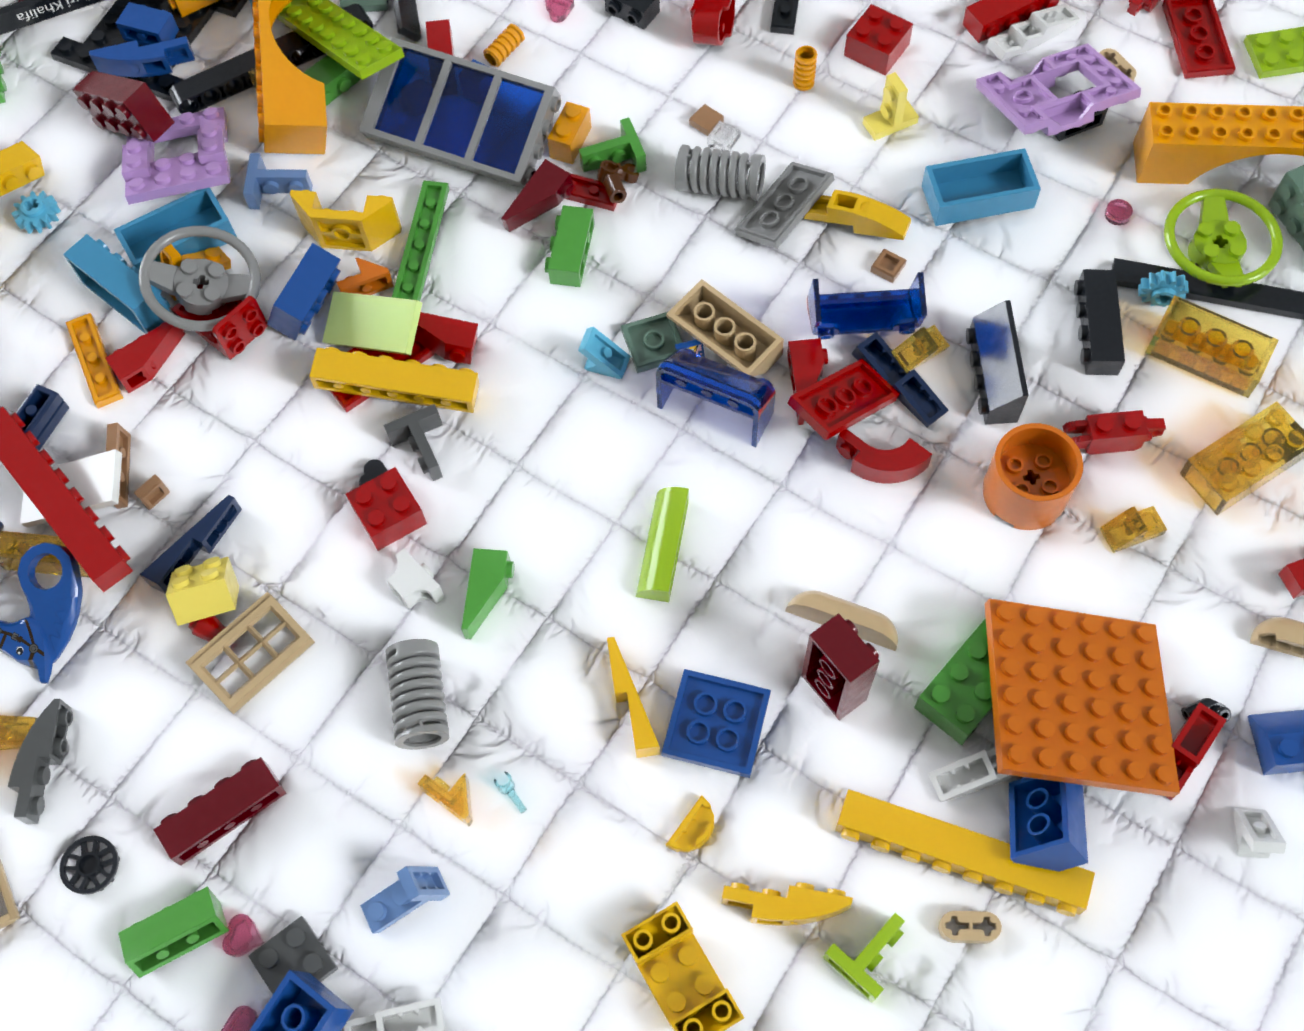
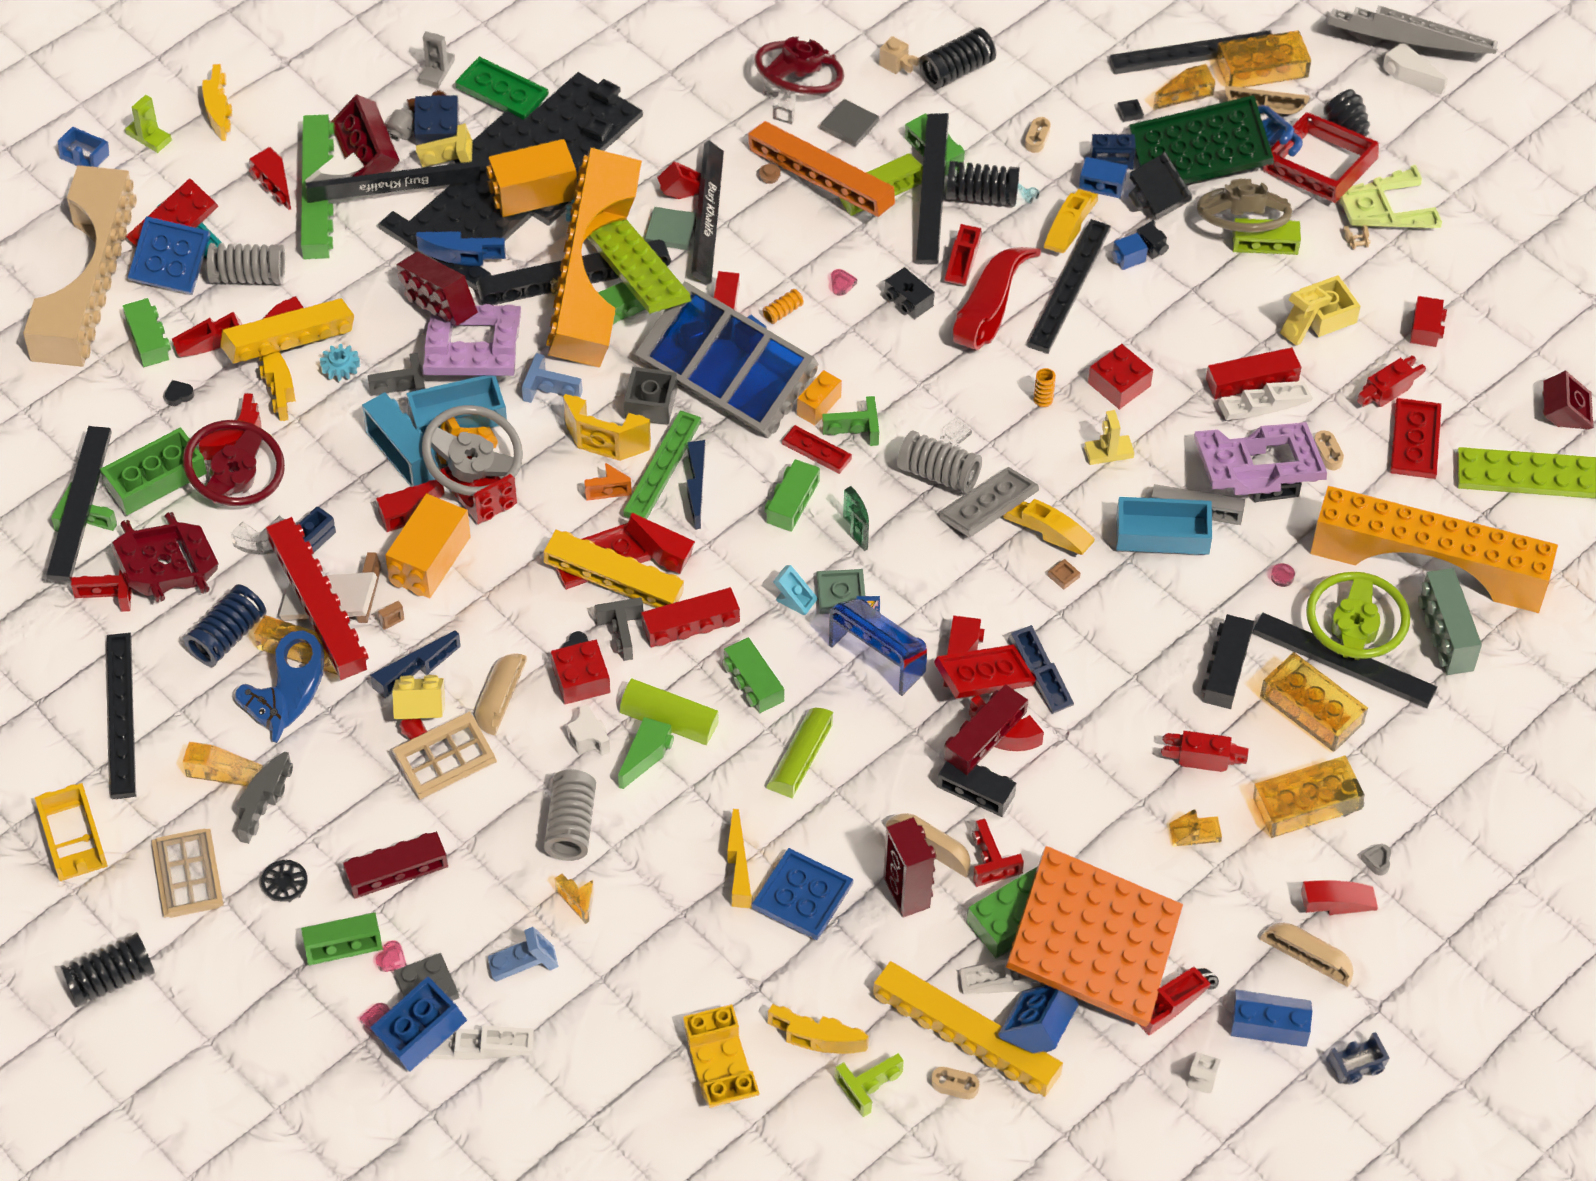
camera: 10 degrees right, 10 degrees down
light orange tile [65,312,123,408] -> none
blue brick [116,2,179,46] -> none
blue piece [267,243,341,341] -> none
yellowish green tile [322,291,422,355] -> none
clear light blue hand [494,771,527,814] -> none
dark red slope [501,159,574,232] -> none
reddish brown bar [597,160,639,203] -> none
tan slope [666,279,784,378] -> none
yellow tile [666,795,714,852] -> none
medium nougat tile [689,104,724,136] -> none
clear blue windscreen [806,272,927,340] -> none
clear yellow slope [891,325,950,373] -> none
slope [966,300,1029,425] -> none
orange brick [983,423,1083,530] -> none
medium azure gear [1138,270,1189,307] -> none
none -> dark grey bracket [367,352,425,396]
none -> light orange brick [385,493,471,598]
none -> tan brick [475,653,528,736]
none -> lime brick [620,678,719,746]
none -> dark grey brick [624,366,677,424]
none -> red brick [641,587,740,647]
none -> dark blue slope [687,440,706,530]
none -> bright green brick [722,637,785,713]
none -> clear green slope [843,486,869,551]
none -> black brick [937,761,1017,817]
none -> dark red brick [944,684,1028,775]
none -> red bracket [972,818,1024,887]
none -> light grey brick [1152,484,1246,525]

